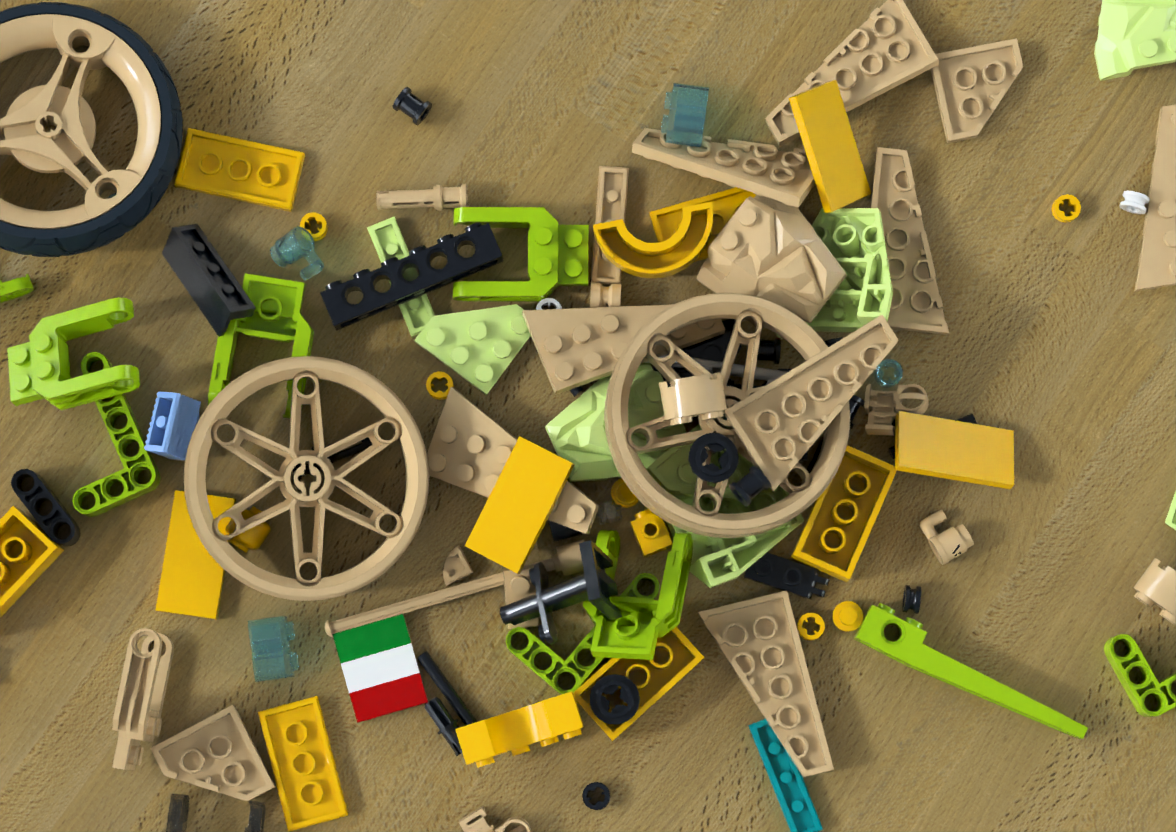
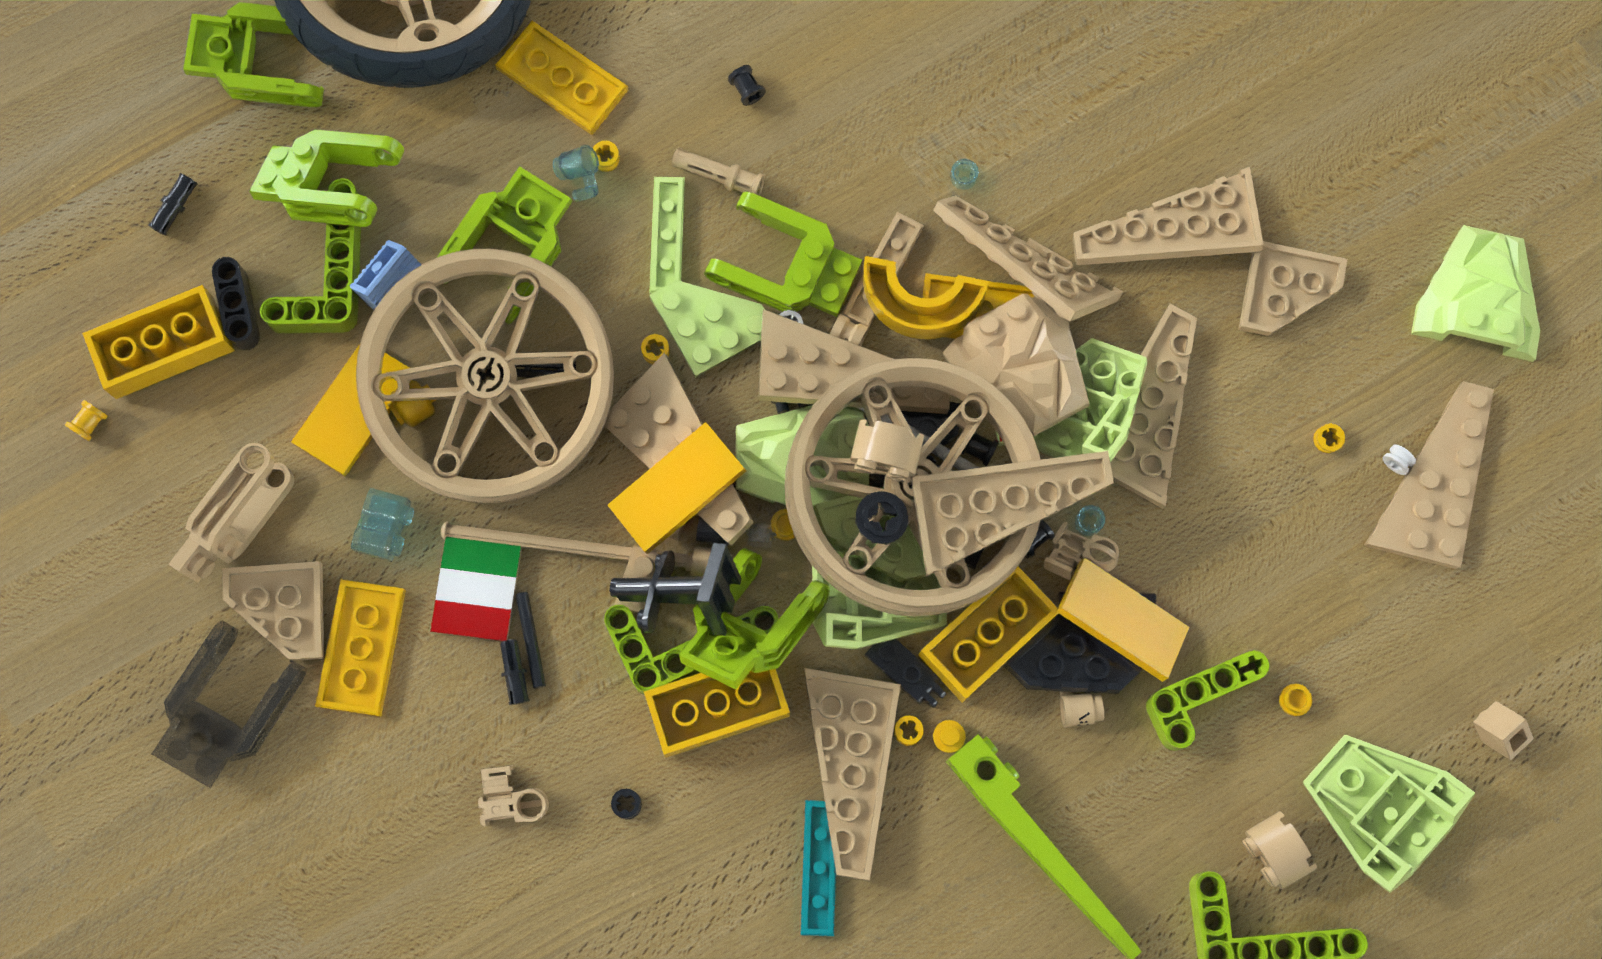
camera: 20 degrees right, 5 degrees down
black panel [162,224,256,337] -> none
black brick [320,222,503,331] -> none
tan tile [443,545,474,586] -> none
yellow brick [455,691,584,768] -> none
black gear [590,674,640,724] -> none
yellow brick [630,509,673,558] -> none
clear light blue brick [661,83,709,147] -> none
black bush [729,466,771,507] -> none
yellow tile [789,80,871,213] -> none
black bush [902,585,921,614] -> none
none -> clear light blue bush [950,159,979,190]
none -> black plate [1004,614,1143,694]
none -> lime beam [1146,650,1269,751]
none -> yellow plate [1279,684,1313,716]

